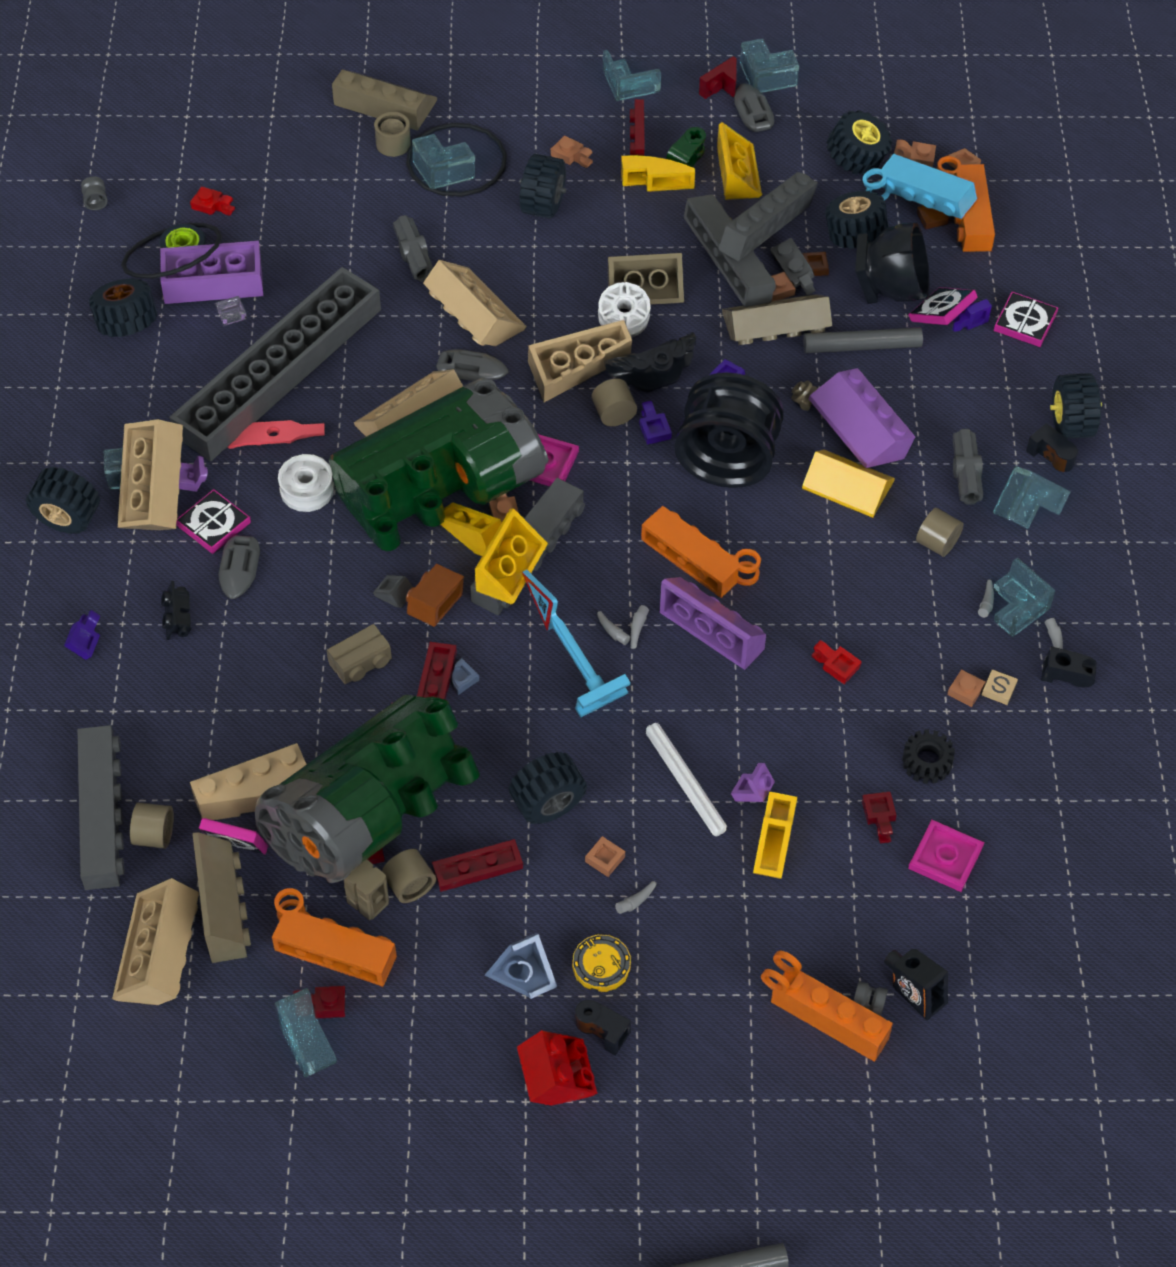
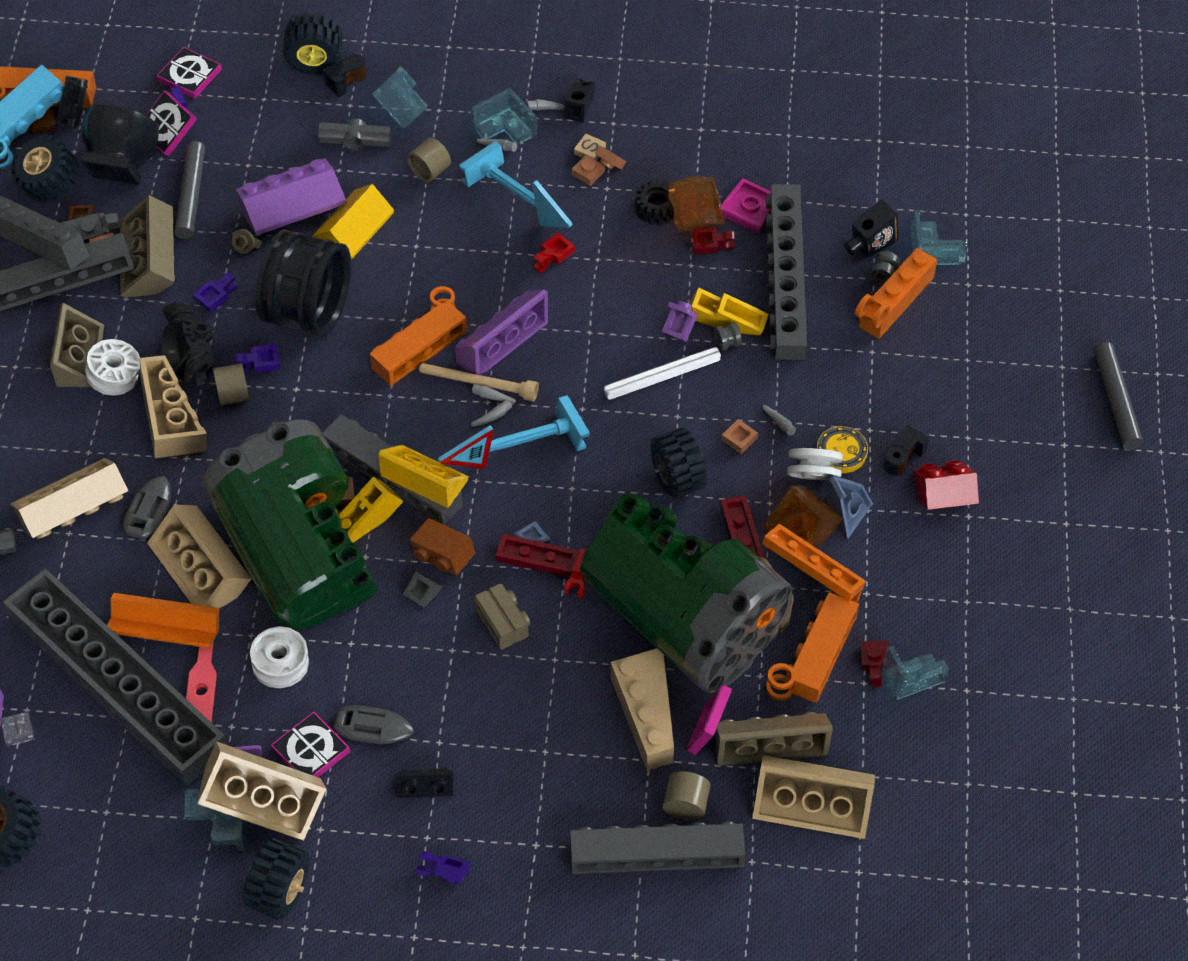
camera: 85 degrees left, 0 degrees up
none -> black hinge [56,76,88,127]
none -> orange panel [107,593,219,648]
none -> tan piece [419,363,539,402]
none -> medium azure piece [459,141,573,228]
none -> nougat plate [595,145,627,169]
none -> clear orange slope [668,176,725,232]
none -> dark grey wheel [714,322,742,351]
none -> orange panel [762,524,866,603]
none -> clear orange slope [763,486,843,548]
none -> dark grey brick [766,184,807,360]
none -> white wheel [787,448,843,480]
none -> clear light blue panel [911,210,968,265]

